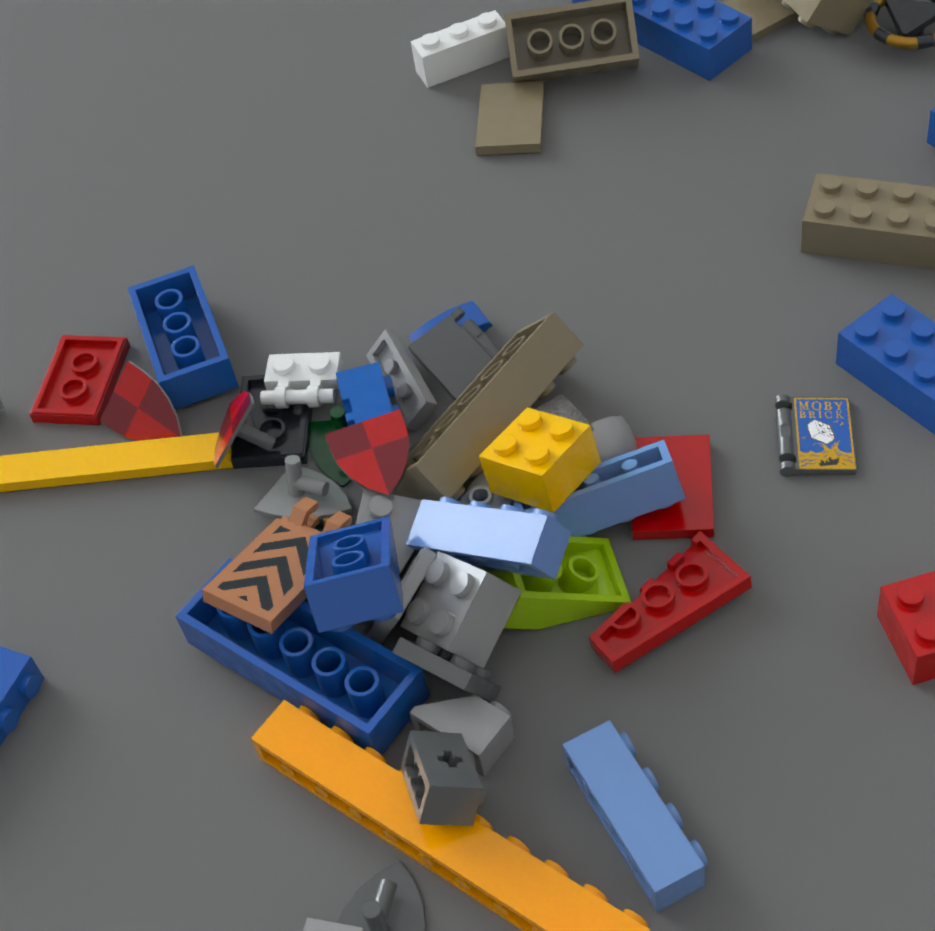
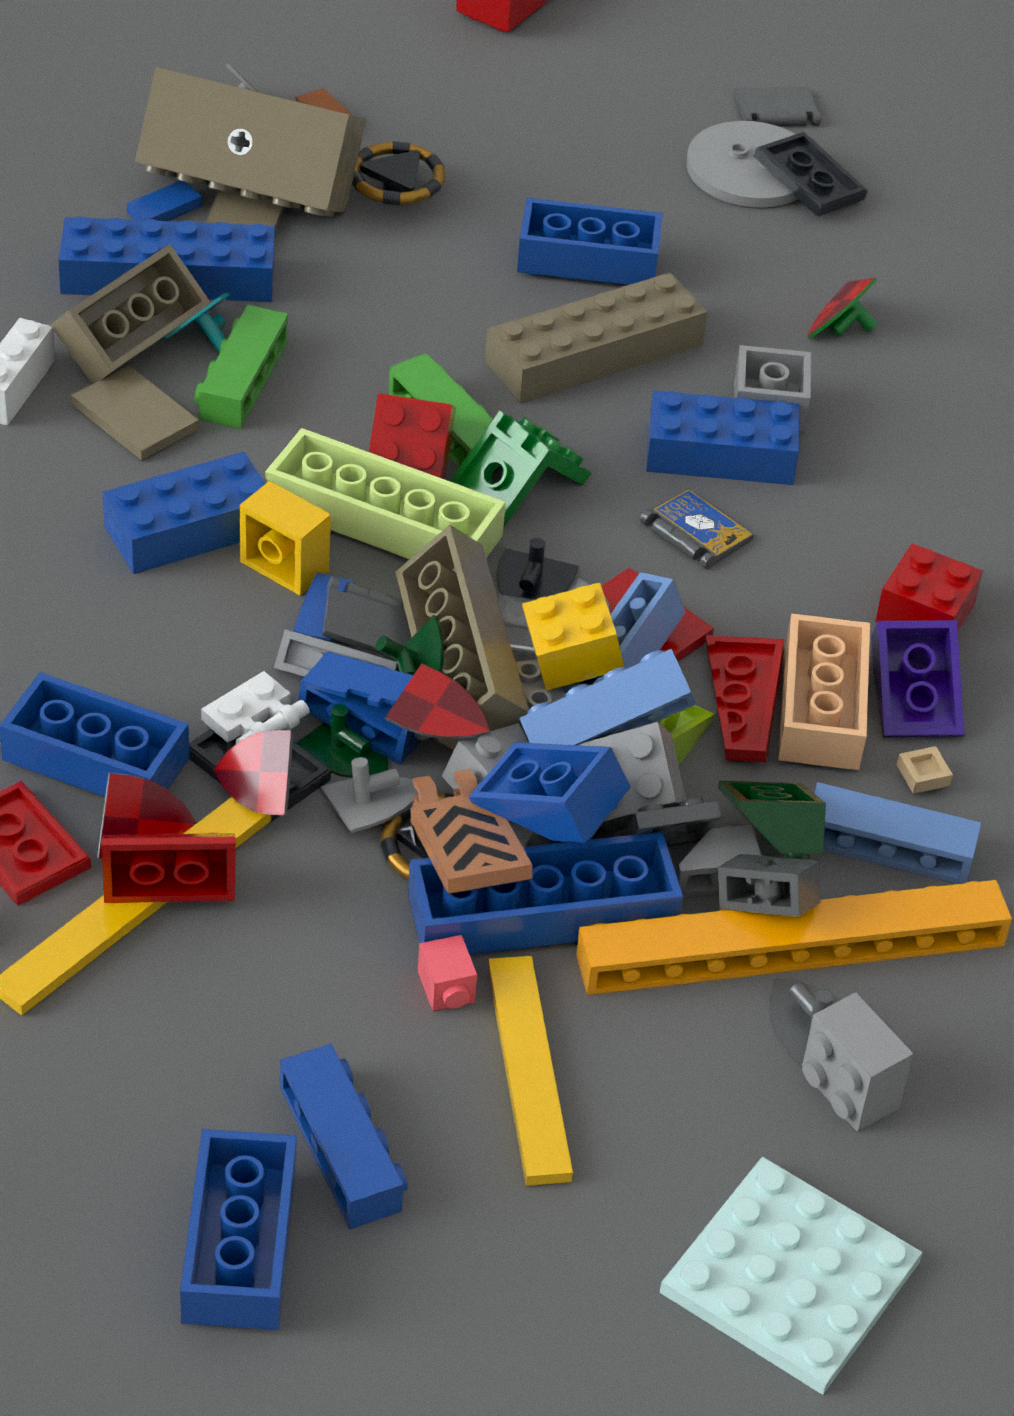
camera: 60 degrees left, 5 degrees down
none -> red slope [101,833,236,903]
none -> blue brick [102,451,266,574]
none -> teal shield [164,292,230,352]
none -> bright green brick [195,304,288,429]
none -> yellow brick [240,481,331,596]
none -> yellowish green brick [265,428,506,559]
none -> red brick [369,393,456,480]
none -> dark green shield [376,615,444,676]
none -> bright green brick [389,353,493,467]
none -> coral brick [418,935,477,1011]
none -> green bracket [450,410,591,527]
none -> yellow tile [487,956,573,1186]
none -> black shield [497,538,579,618]
none -> dark green slope [718,781,826,860]
none -> light nougat brick [778,613,870,770]
none -> dark purple slope [871,620,965,738]
none -> tan plate [897,746,953,794]

